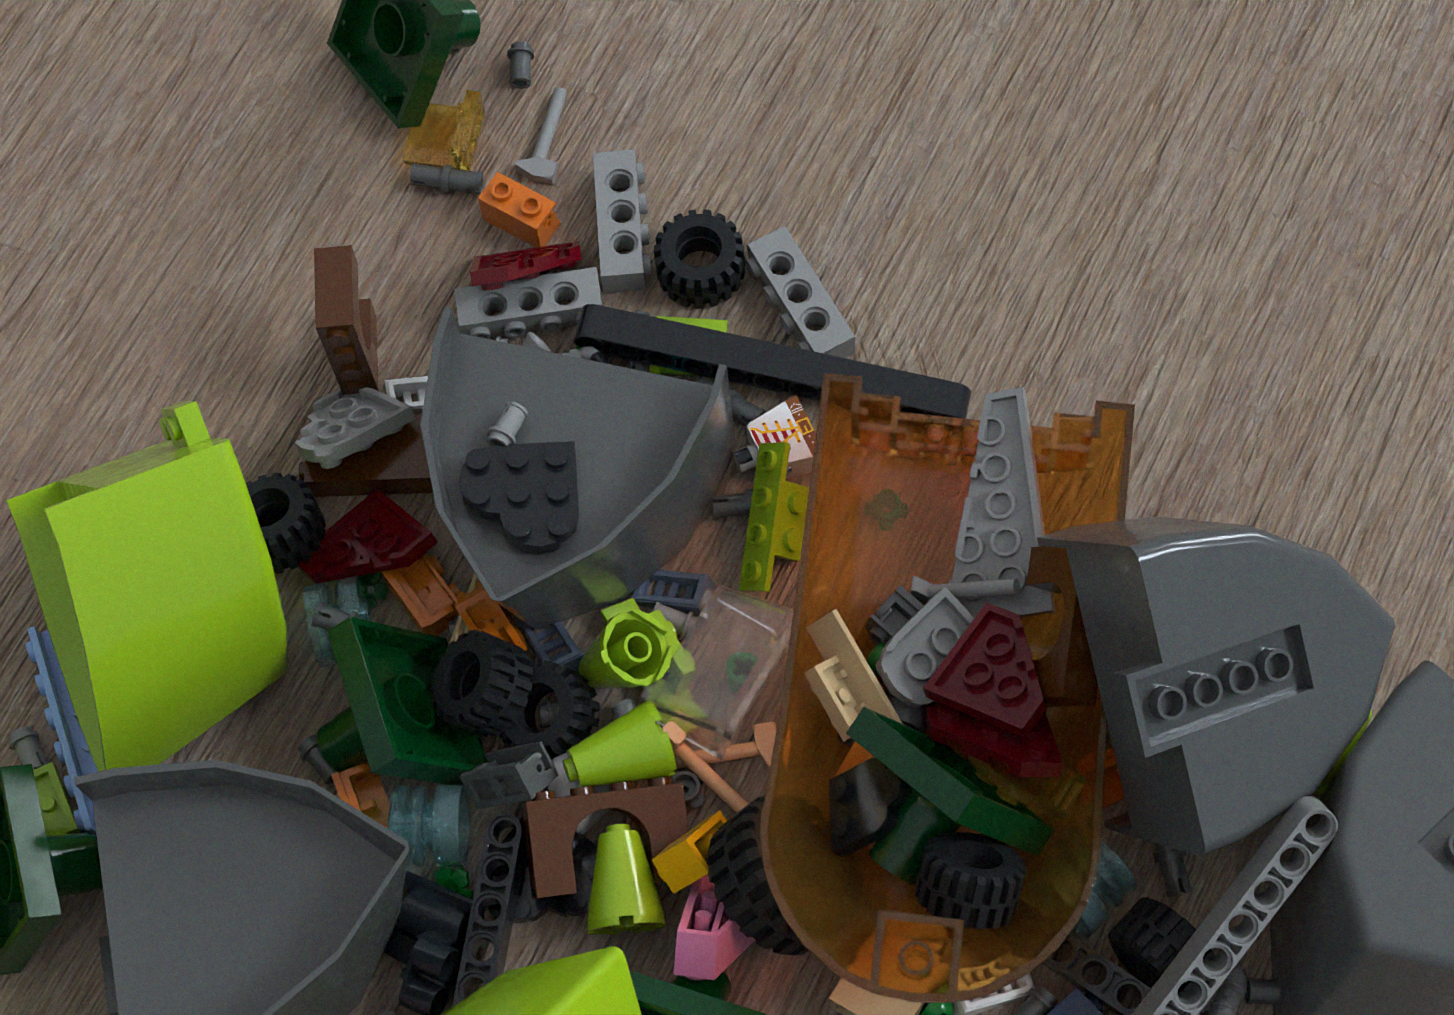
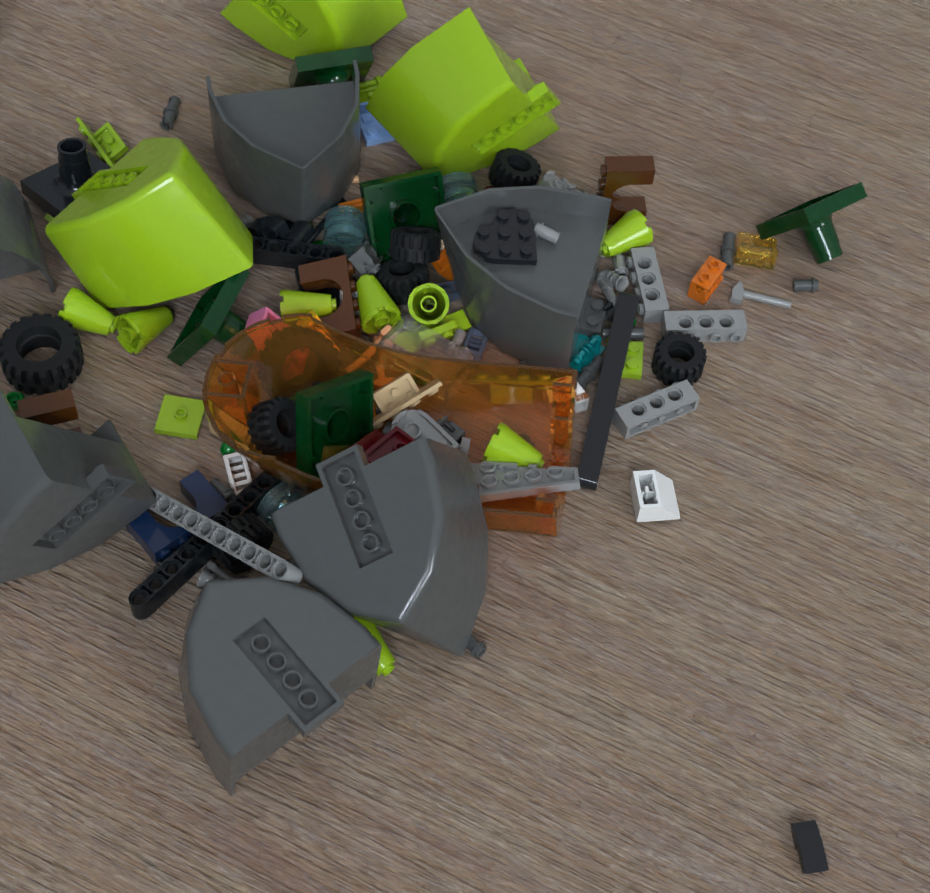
camera: 80 degrees right, 10 degrees down
dark grey pin [312,603,364,631] -> none
dark red plate [470,241,582,291] -> none
none -> lime cone [481,422,545,468]
none -> lime cone [602,209,653,258]
none -> white slope [629,470,680,522]

